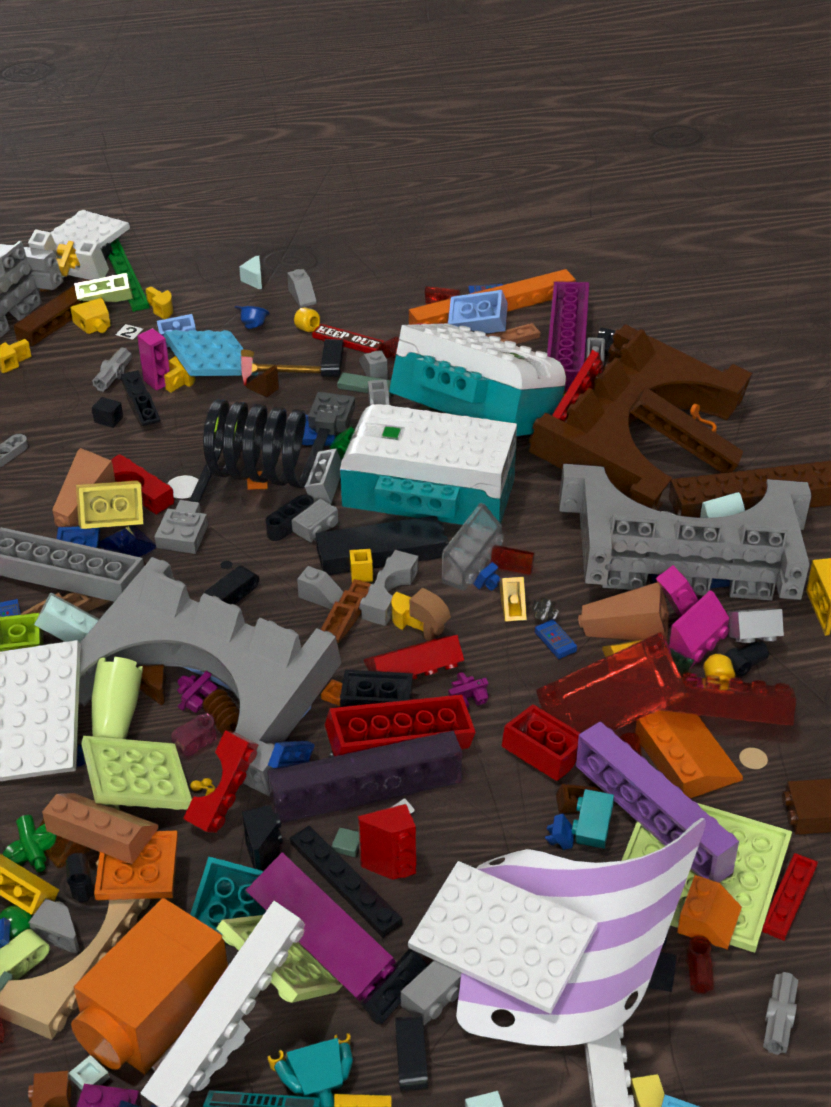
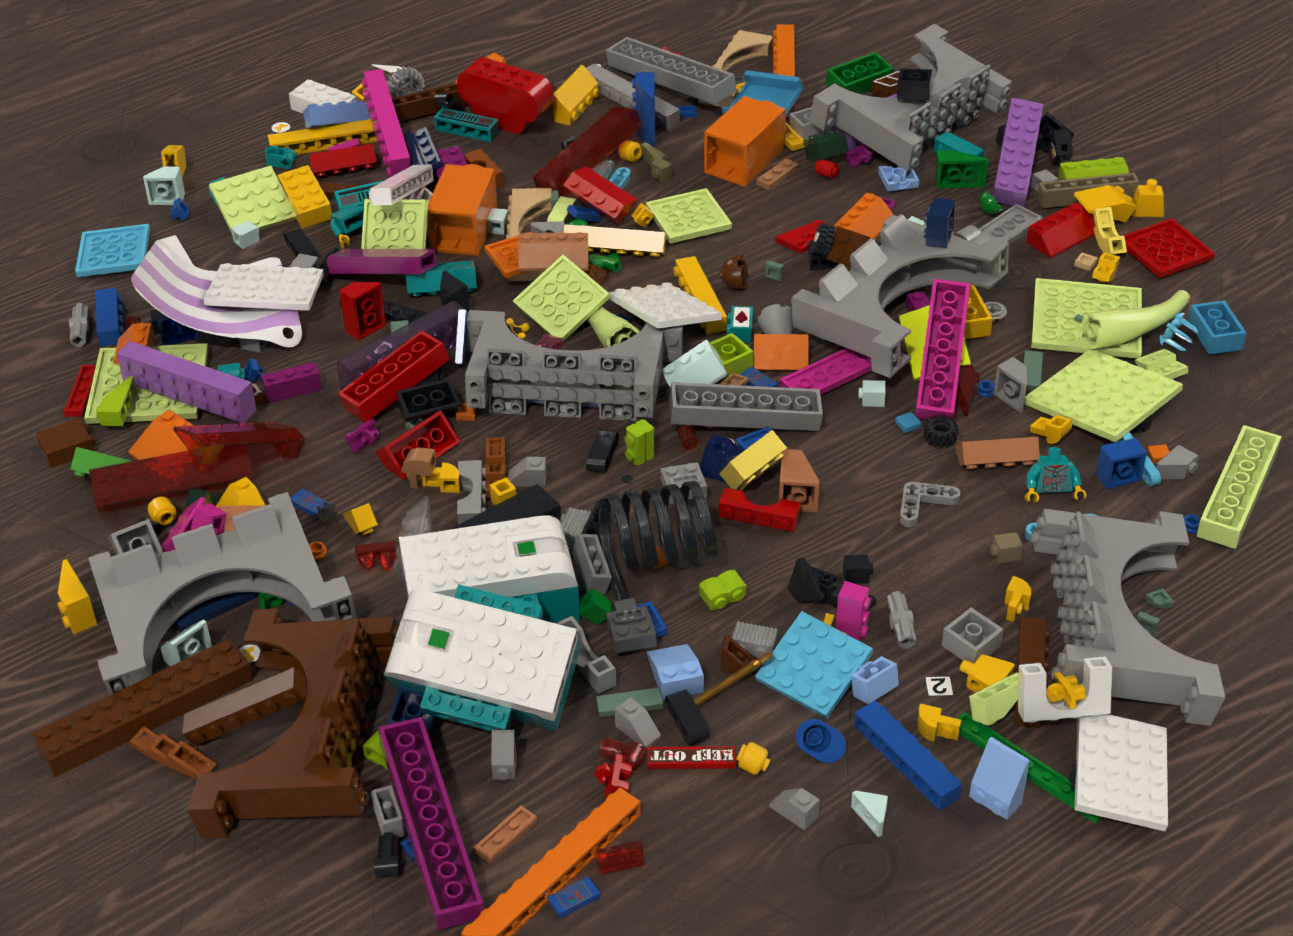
camera: 155 degrees right, 0 degrees up
white sticker [167,475,198,499] -> none
red arch [183,730,259,833] -> none
light blue slope [448,290,508,333] -> none
blue tile [473,562,501,591] -> none
red slope [501,704,581,781] -> none
red plate [552,350,604,422] -> none
none -> bright green slope [70,447,136,478]
none -> blue brick [95,288,124,347]
none -> lime slope [96,376,137,426]
none -> dark orange slope [129,726,217,779]
none -> magenta brick [261,362,322,403]
none -> orange plate [309,541,327,560]
none -> lime brick [625,419,654,466]
none -> light blue slope [647,644,704,700]
none -> light grey brick [732,621,778,658]
none -> black slope [787,557,825,602]
none -> blue brick [854,700,962,811]
none -> light grey brick [942,608,1004,664]
none -> light blue slope [969,737,1030,820]

